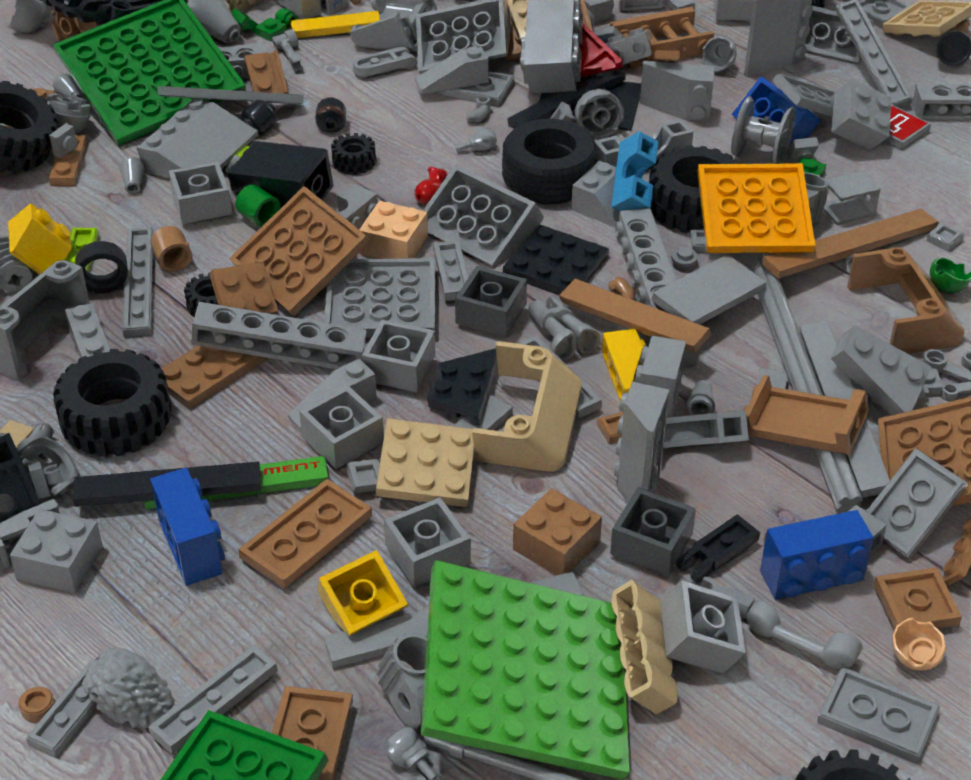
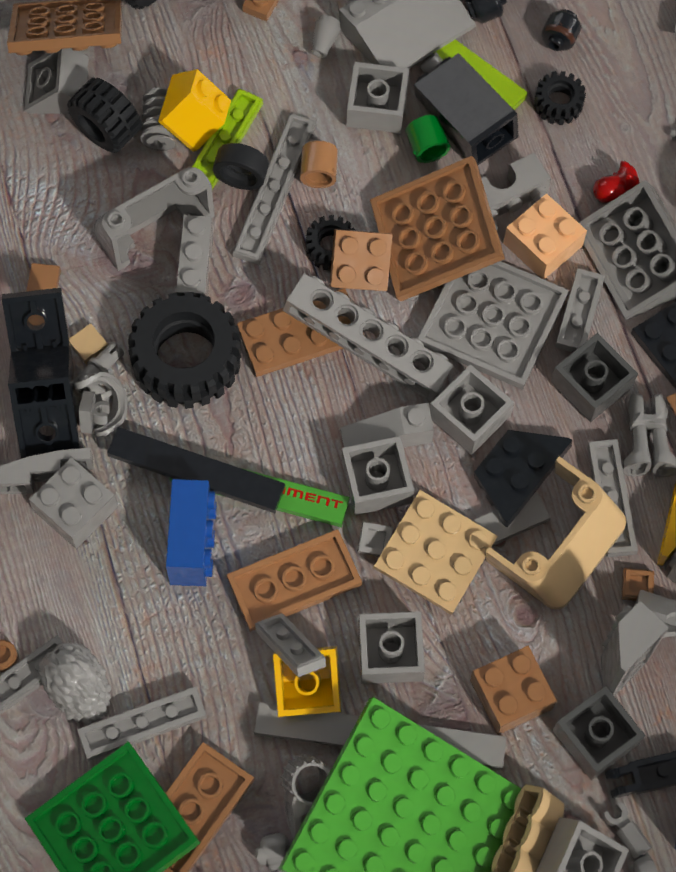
camera: 25 degrees right, 25 degrees up
none -> light grey tile [255,613,326,677]

